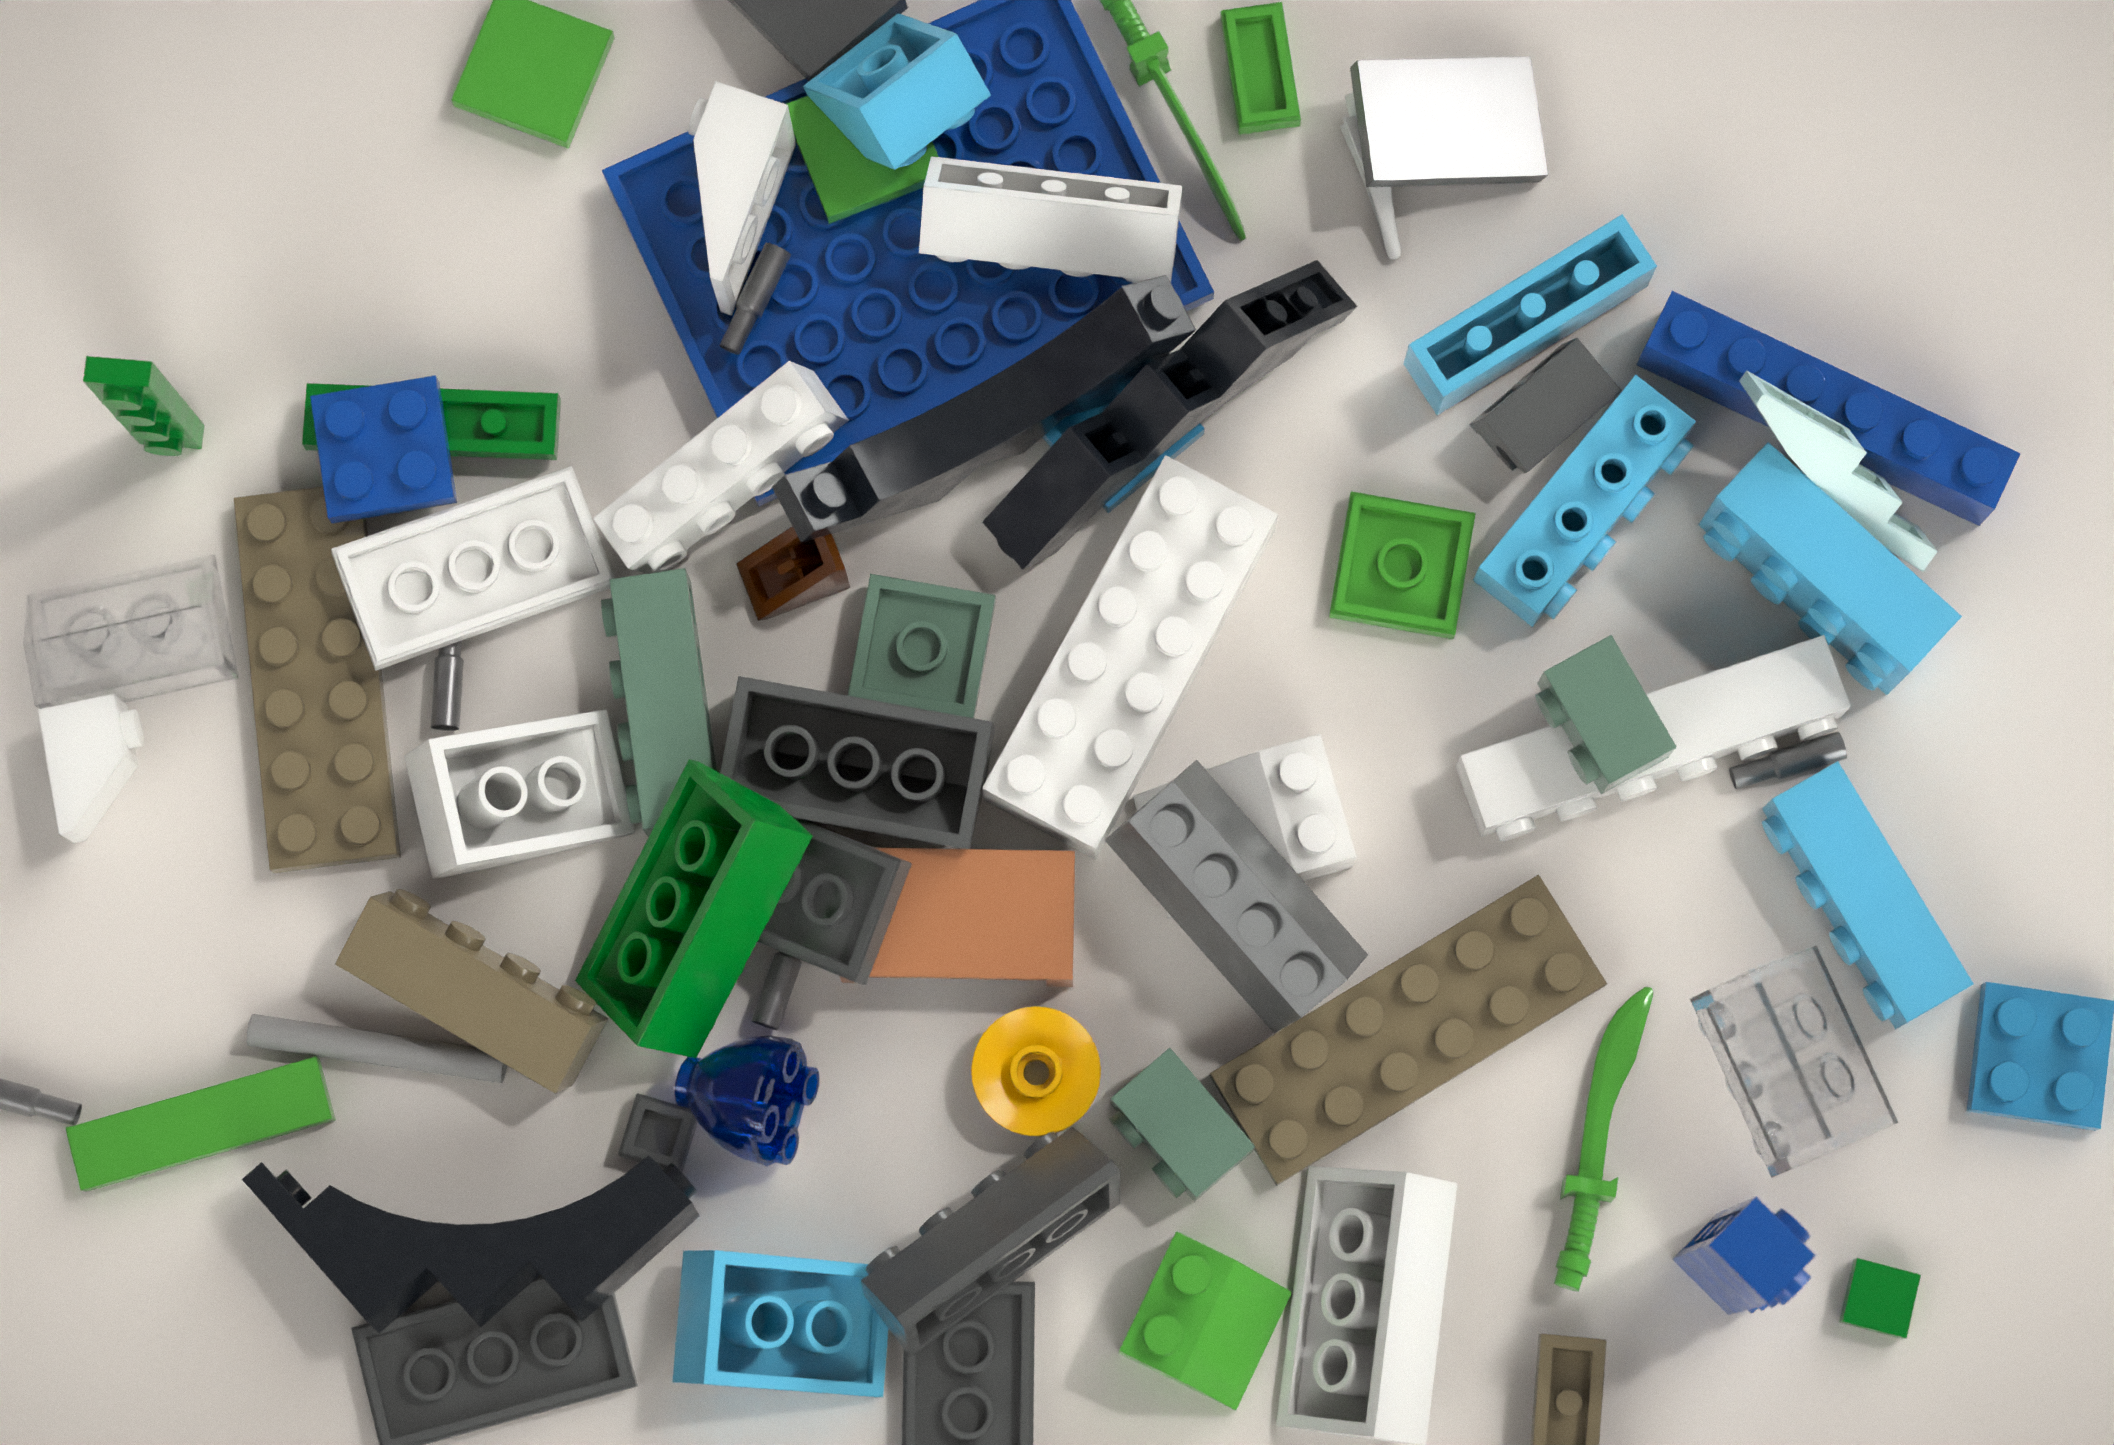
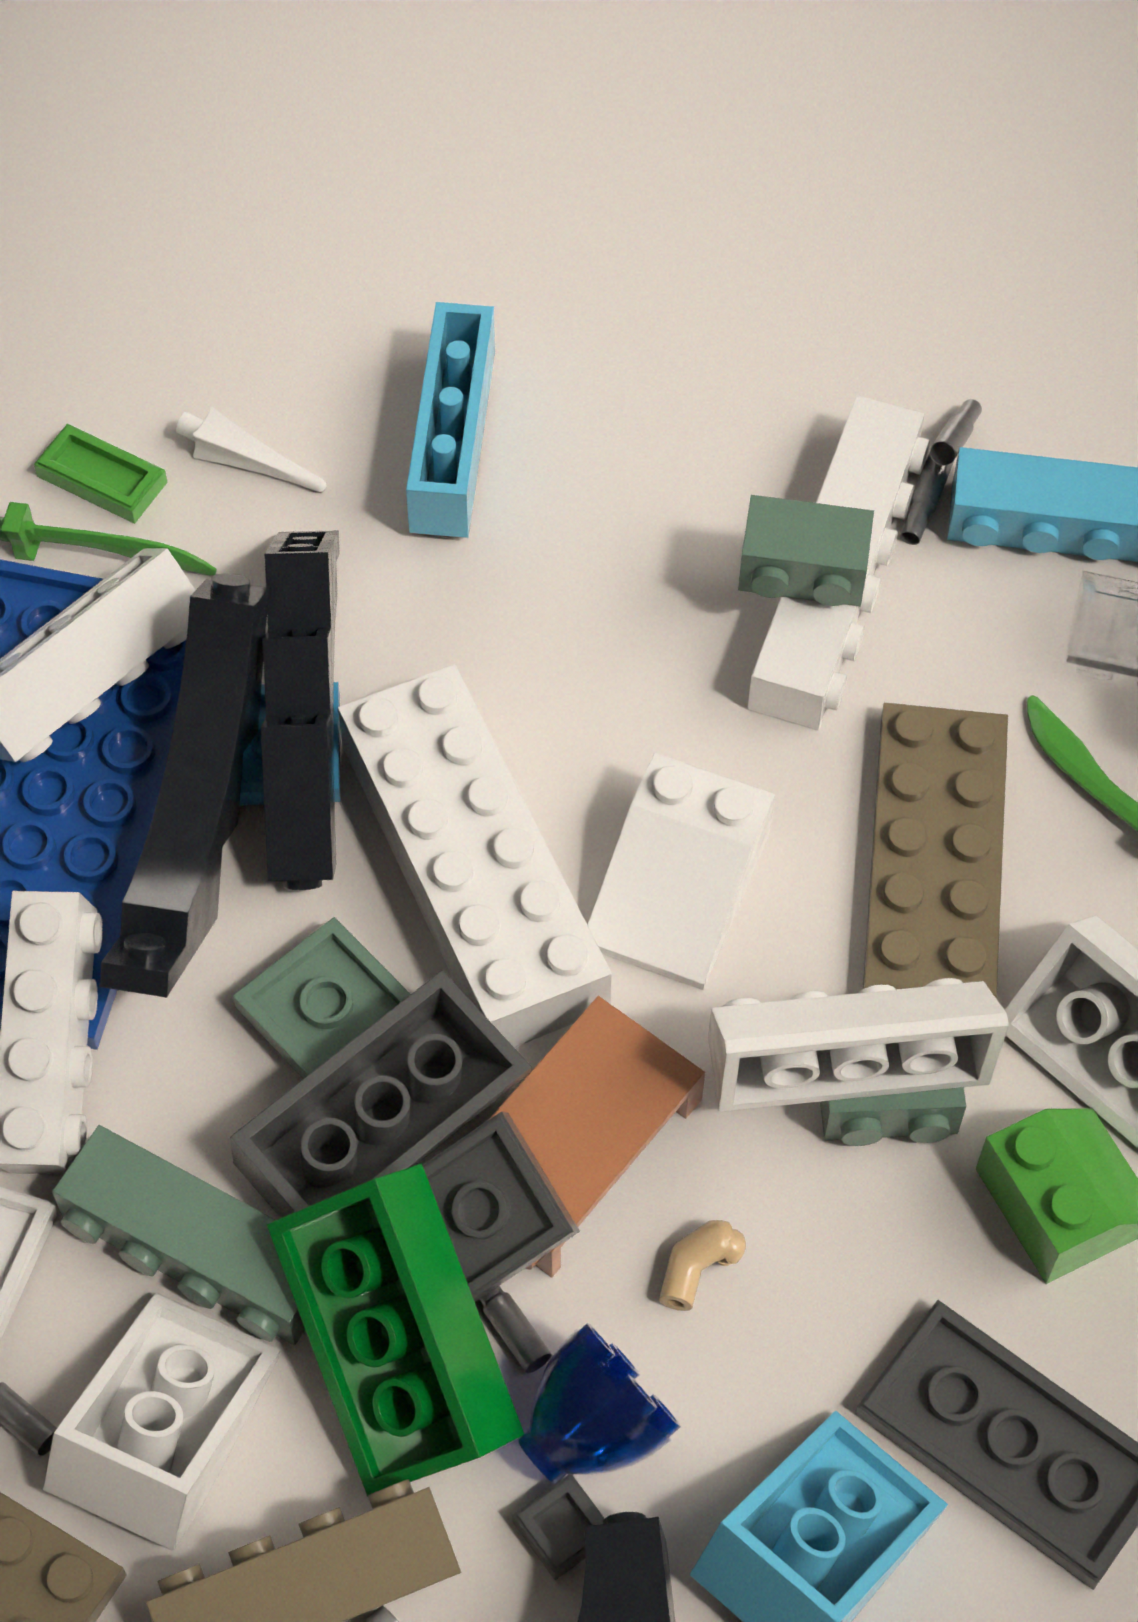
camera: 55 degrees left, 20 degrees down
reddish brown slope [736,526,850,621] -> none
dark grey slope [861,1127,1120,1357] -> none
yellow dish [971,1006,1101,1136] -> none
slope [1105,760,1368,1033] -> none
bright green tile [1329,491,1476,639] -> none
tile [1350,57,1548,187] -> none
dark grey hinge [1469,338,1622,473] -> none
medium azure brick [1473,375,1696,627] -> none
blue brick [1636,291,2021,526] -> none
medium azure brick [1698,442,1962,695] -> none
light aqua slope [1740,370,1938,572] -> none
none -> tan arm [659,1220,746,1311]
none -> white slope [708,978,1009,1112]
none -> flat silver pin [930,399,982,466]

